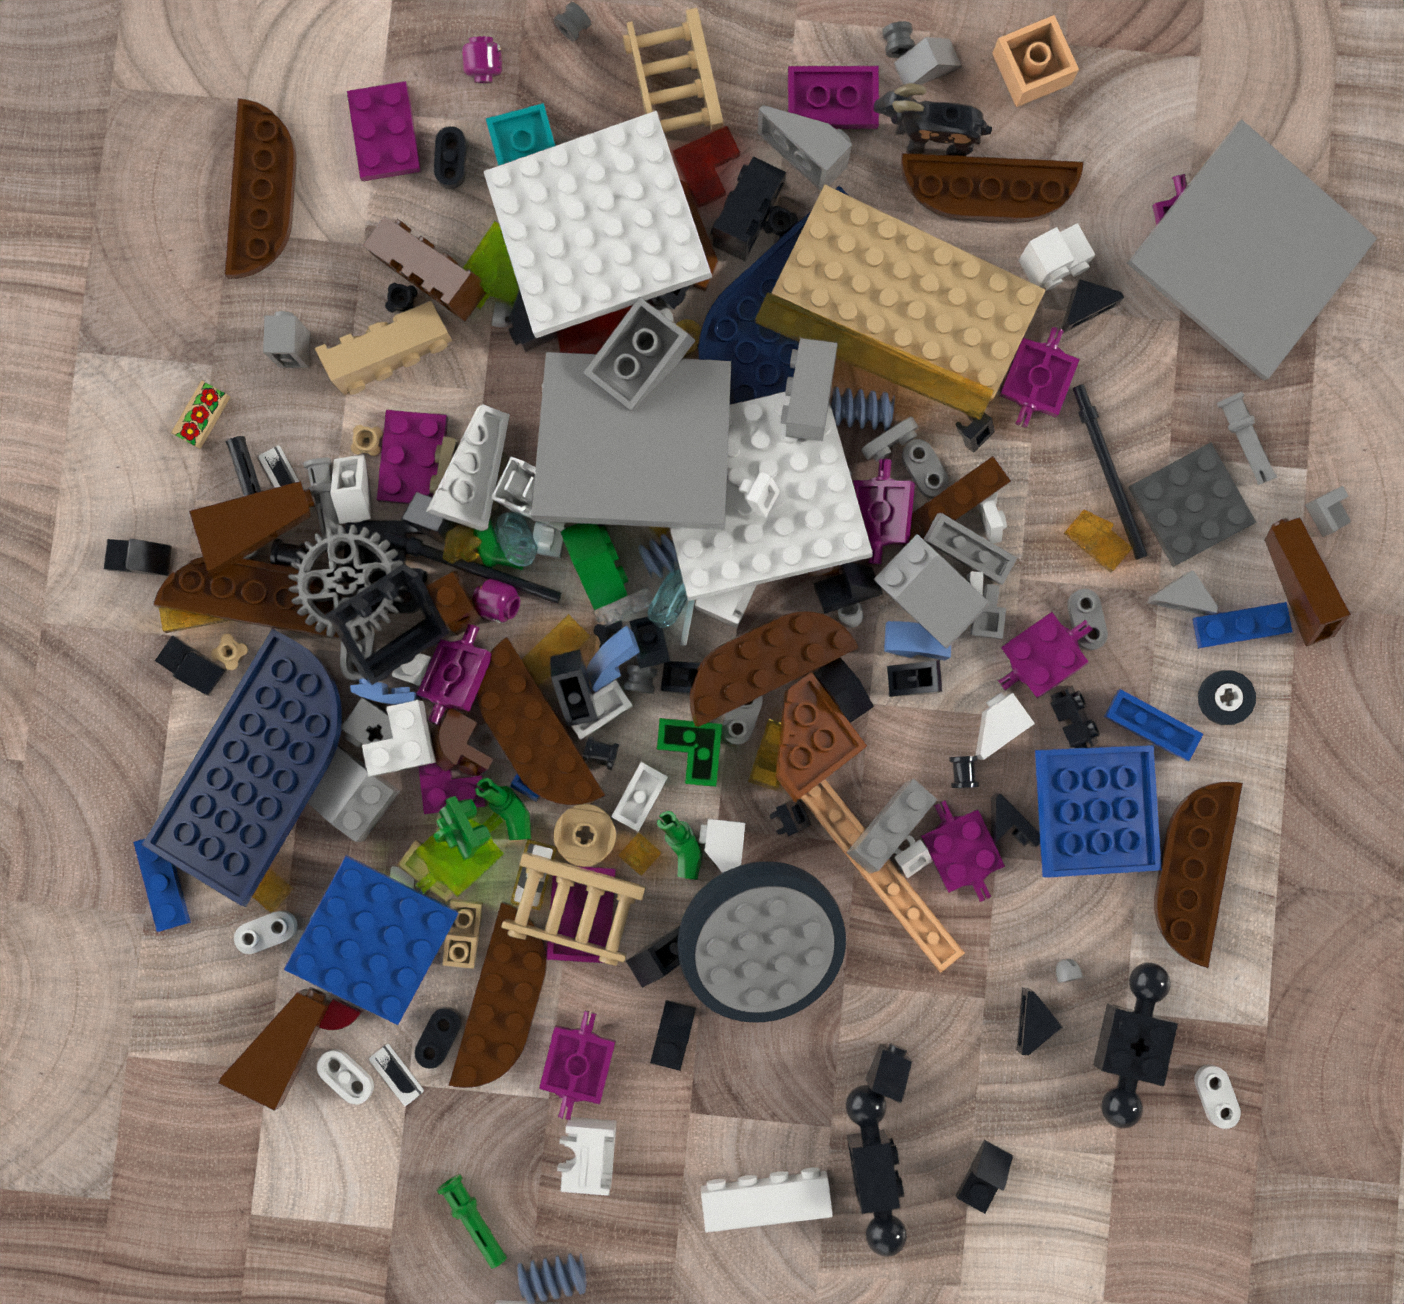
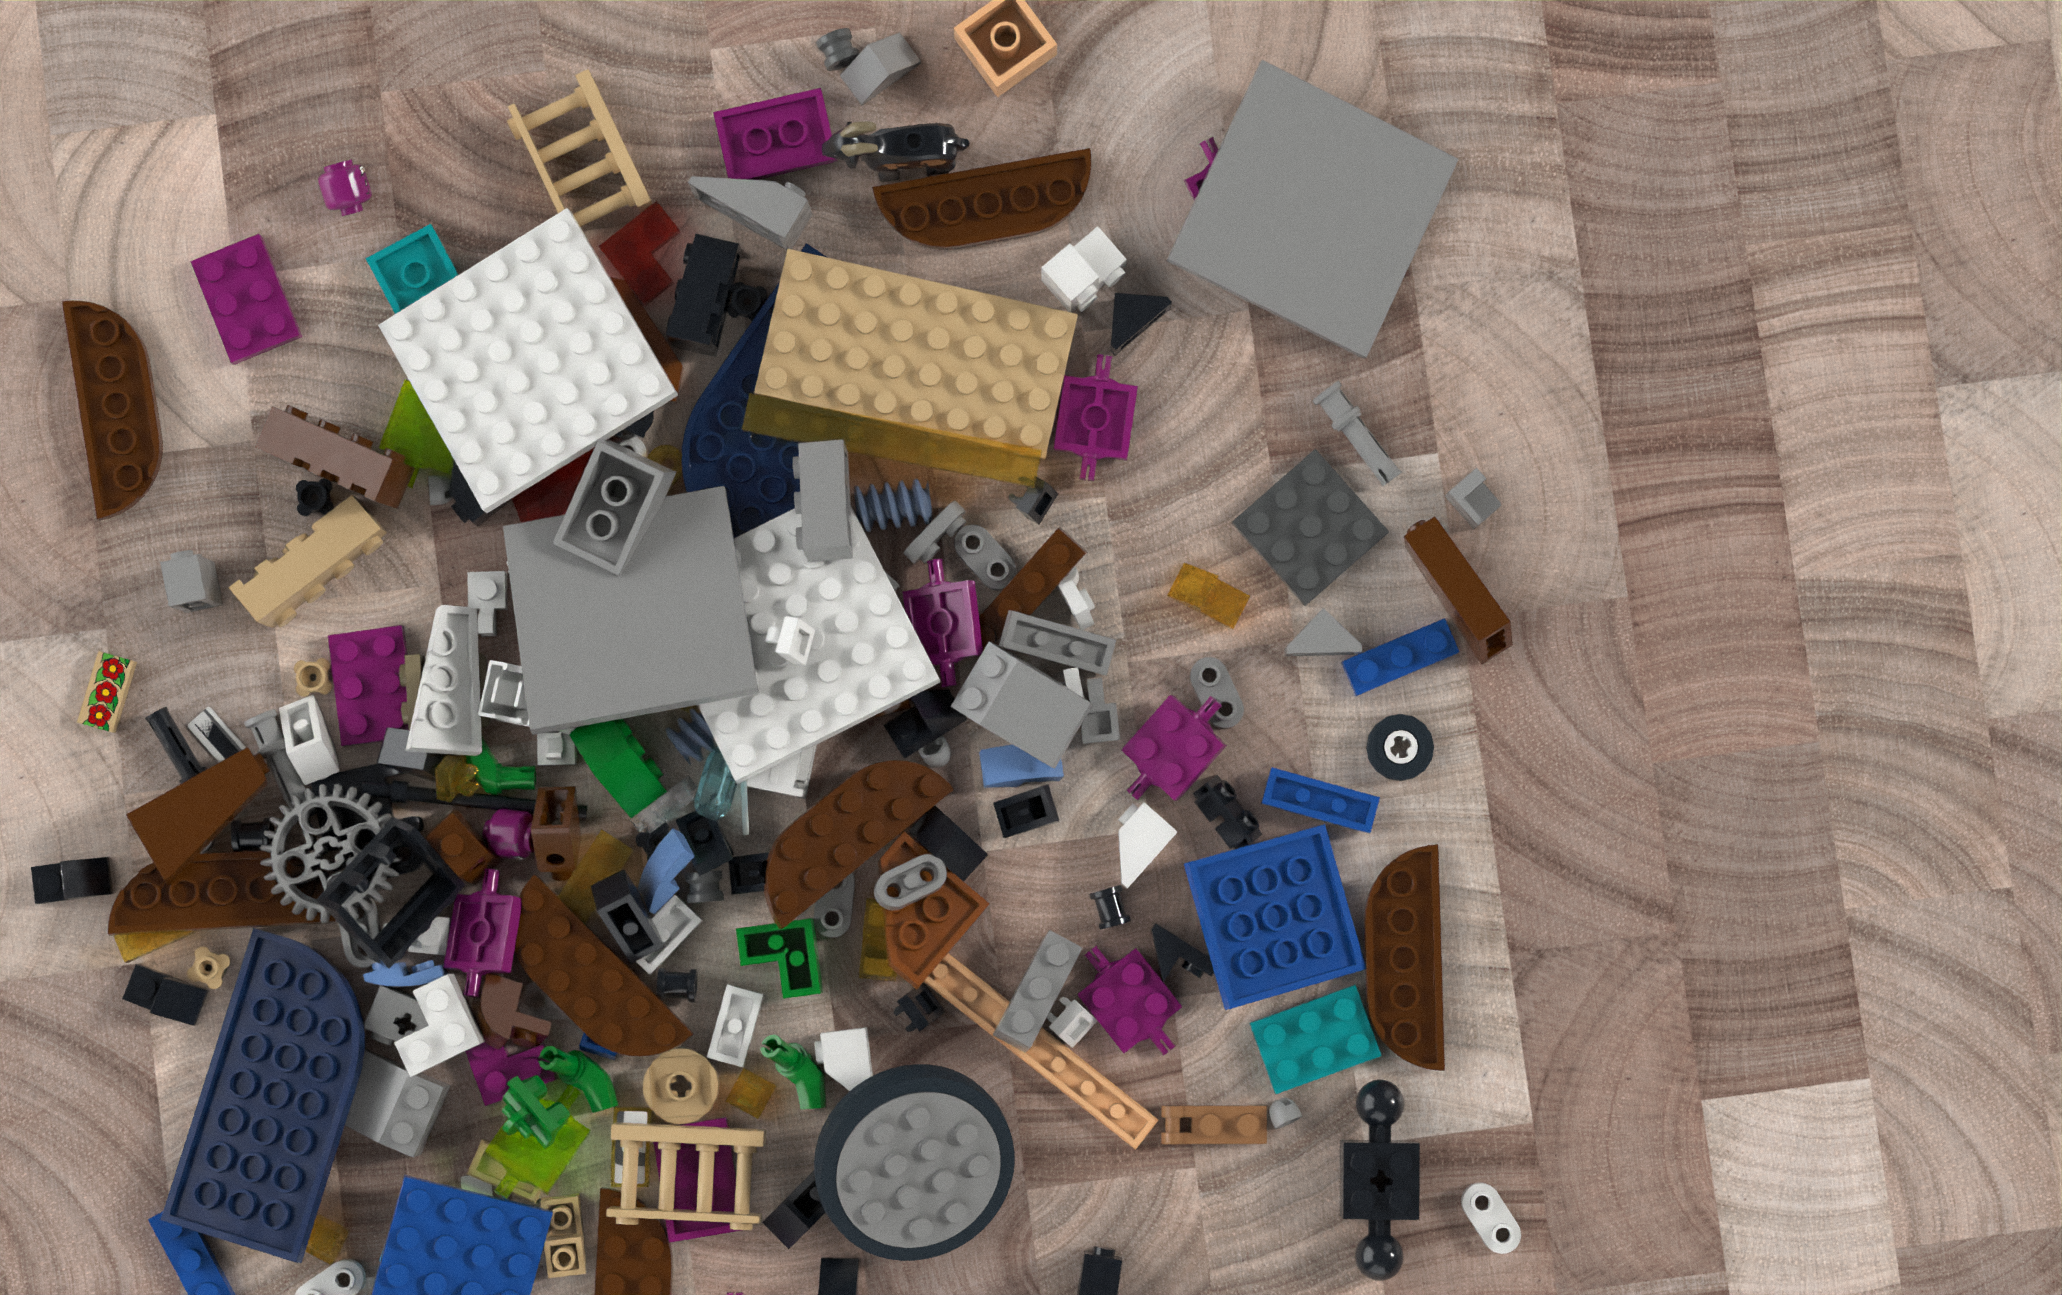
camera: 15 degrees left, 0 degrees up
black plate [434,126,467,189] -> none
clear light blue plate [495,512,538,566] -> none
dark grey wheel [553,1,591,42] -> none
black slope [1016,987,1062,1056] -> none
black bar [1072,384,1148,560] -> none
none -> white plate [467,571,507,637]
none -> reddish brown torso [531,786,581,881]
none -> light grey plate [874,854,947,910]
none -> medium nougat plate [1161,1105,1267,1144]
none -> teal plate [1249,985,1382,1094]

